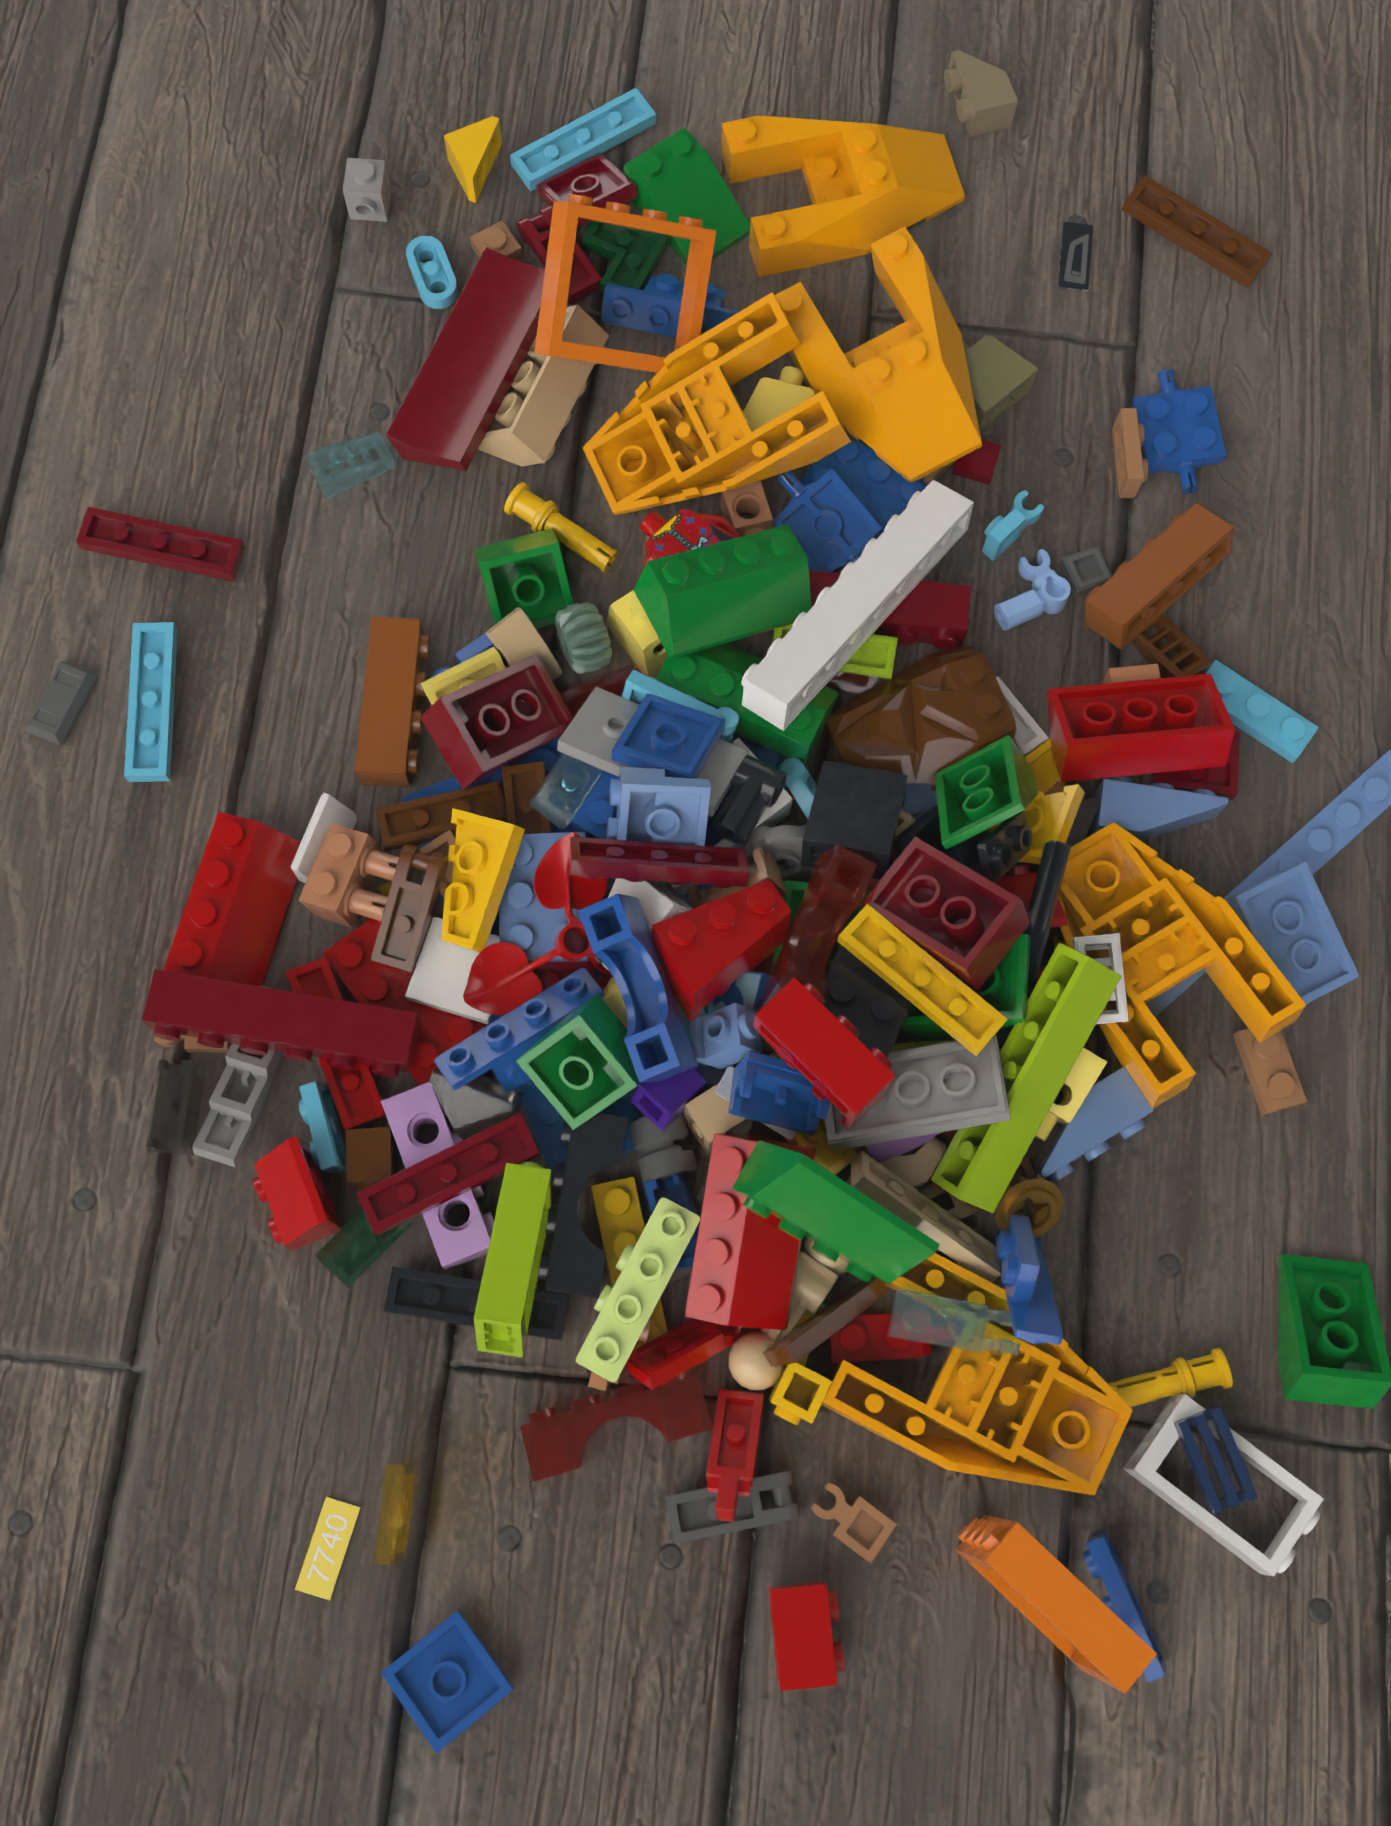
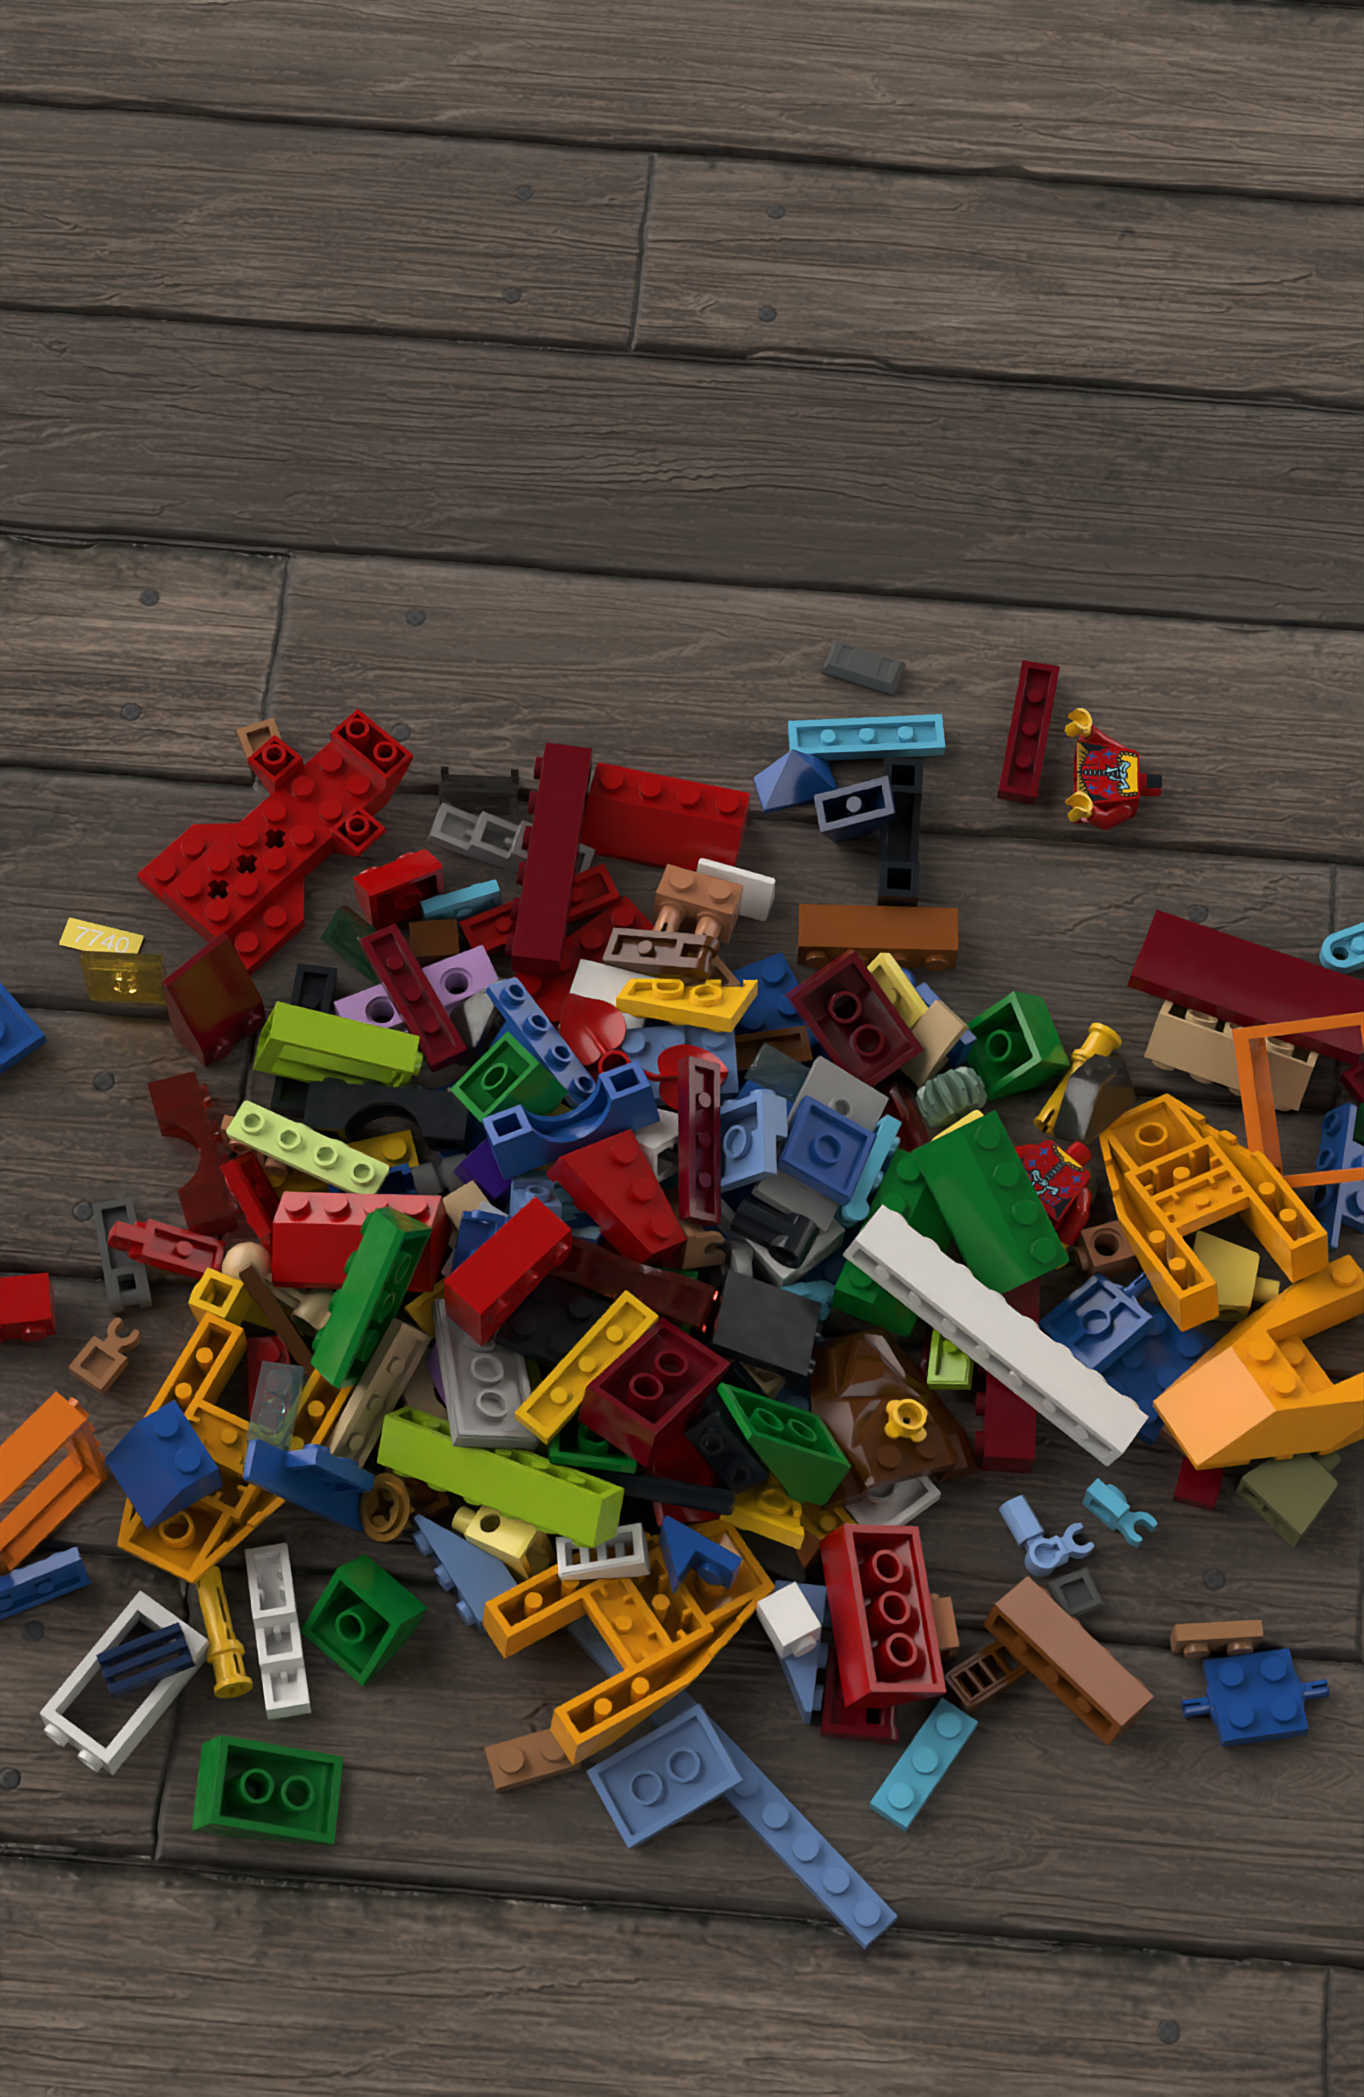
camera: 90 degrees right, 10 degrees down
clear light blue slope [304,432,397,499] -> none
reddish brown tile [375,781,507,852] -> none
none -> blue slope [105,1400,223,1530]
none -> red piece [137,709,414,976]
none -> dark red slope [161,932,266,1068]
none -> medium nougat plate [236,718,282,768]
none -> white slope [245,1542,311,1720]
none -> green slope [300,1554,428,1686]
none -> blue slope [659,1515,742,1594]
none -> blue slope [753,749,837,814]
none -> white brick [756,1582,821,1659]
none -> dark blue slope [814,776,897,843]
none -> black arch [876,757,923,907]
none -> yellow plate [885,1399,928,1443]
none -> clear smoke slope [1053,1054,1137,1146]
none -> torso [1065,708,1162,830]

